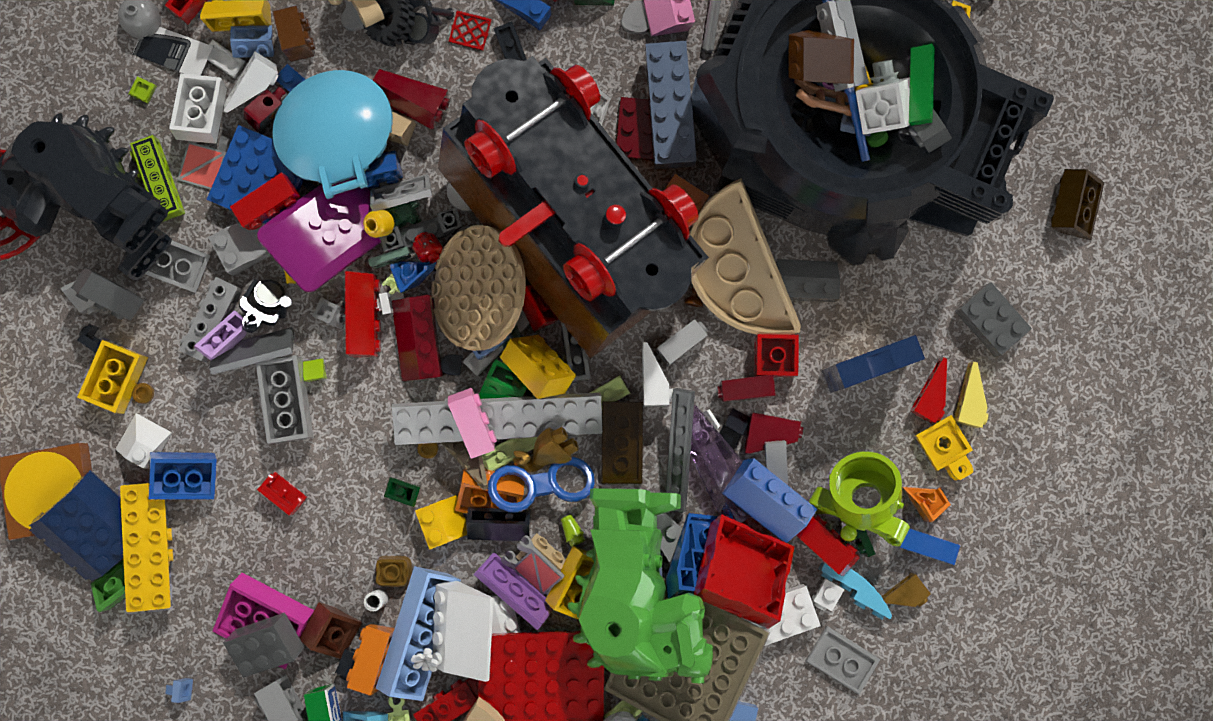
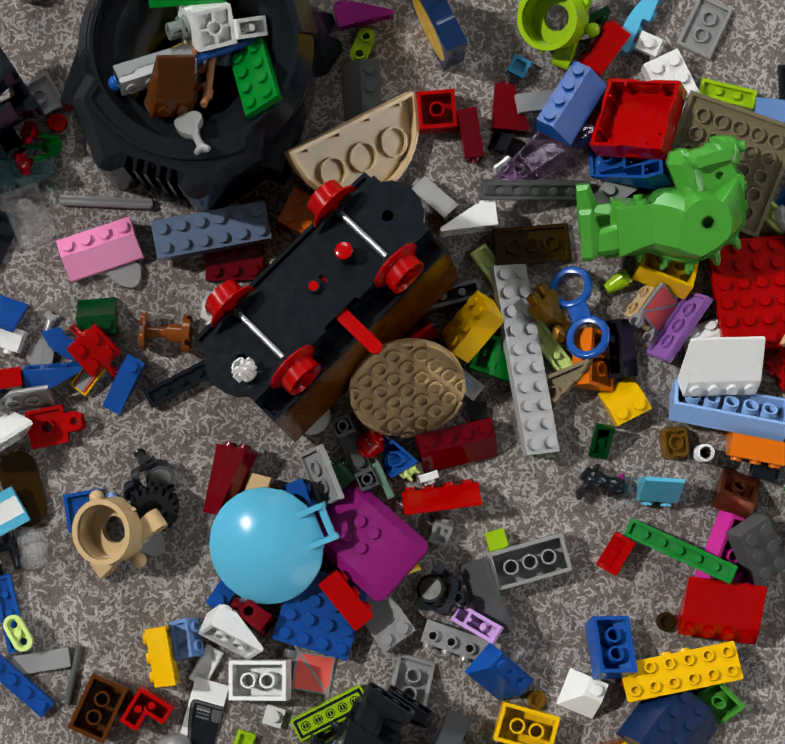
camera: 100 degrees left, 0 degrees up
reddish brown brick [272,6,316,62] -> none
yellow head [363,210,394,238] -> none
white plant [411,648,438,672] -> none
pearl gold tile [417,443,439,459] -> none
red window [448,10,492,51] -> none
bright pink brick [448,388,497,459] -> none
none -> dark orange piece [138,312,193,353]
none -> light grey piece [174,111,211,155]
none -> green plate [230,37,282,120]
none -> white gear [231,357,257,383]
none -> white slope [233,15,268,40]
none -> white plate [262,704,286,729]
none -> magenta slope [333,0,394,31]
none -> lime plate [350,28,376,62]
none -> blue slope [464,643,534,700]
none -> dark azure plate [506,54,532,80]
none -> black animal [575,464,627,500]
none -> green plate [624,518,739,585]
none -> medium azure slope [636,477,685,507]
none -> dark brown tile [656,612,676,632]
none -> red slope [677,576,767,645]
none -> lime plate [699,78,757,110]

